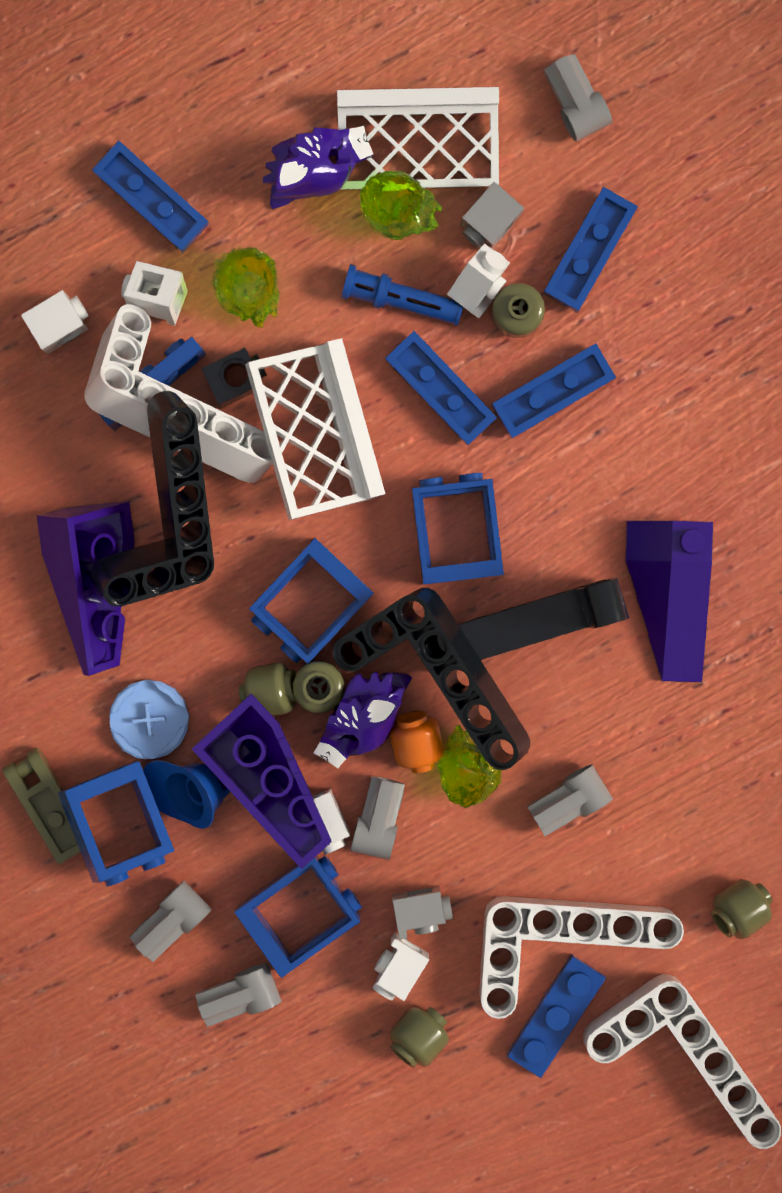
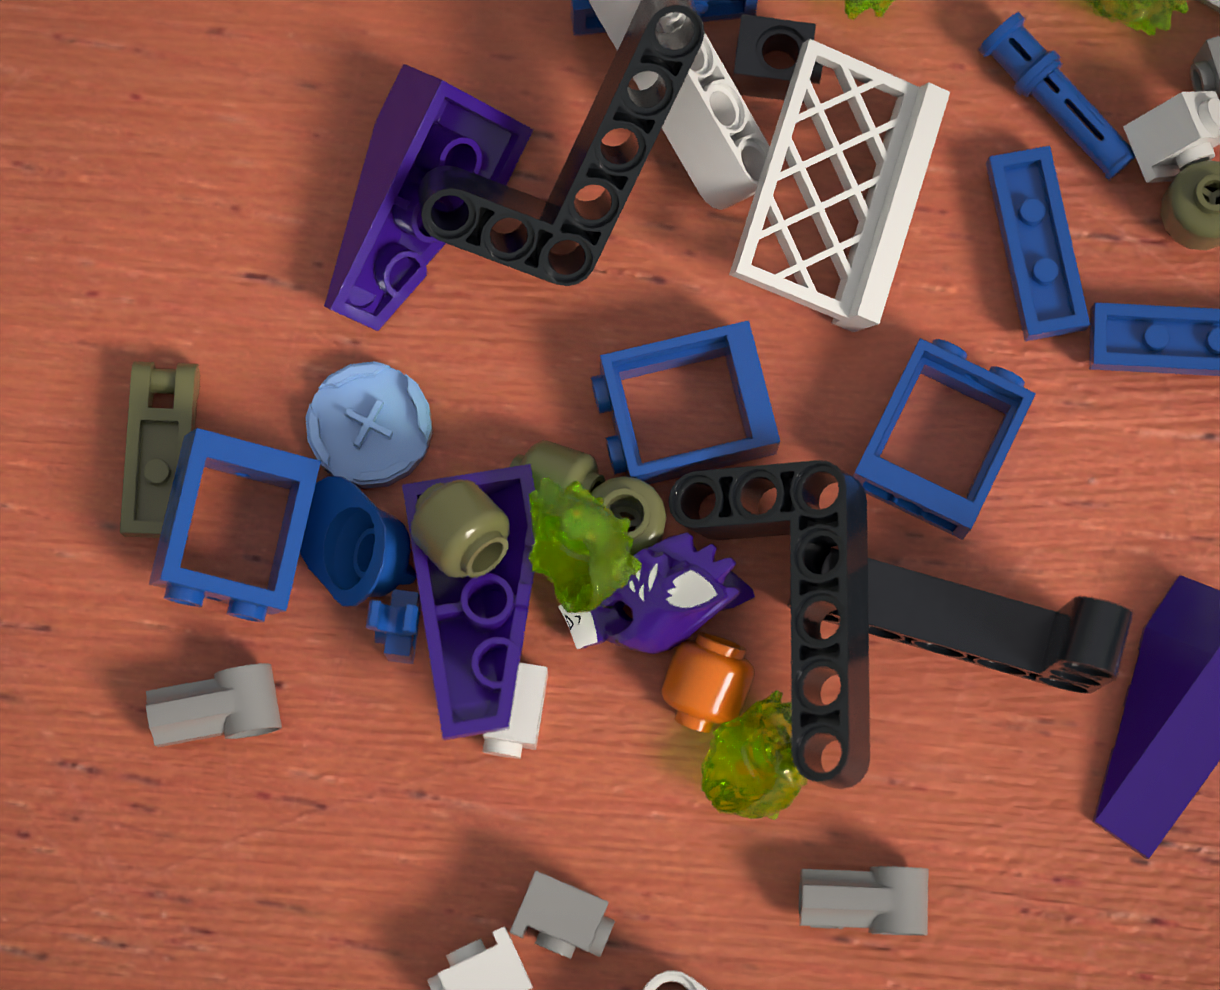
camera: 25 degrees right, 10 degrees down
light grey piece [195,963,282,1027] -> none
blue window [234,855,362,978] -> none
light grey piece [350,775,405,860] -> none
none -> blue plate [366,589,422,664]
none -> olive head [411,480,509,578]
none -> clear neon green hair [528,477,641,613]

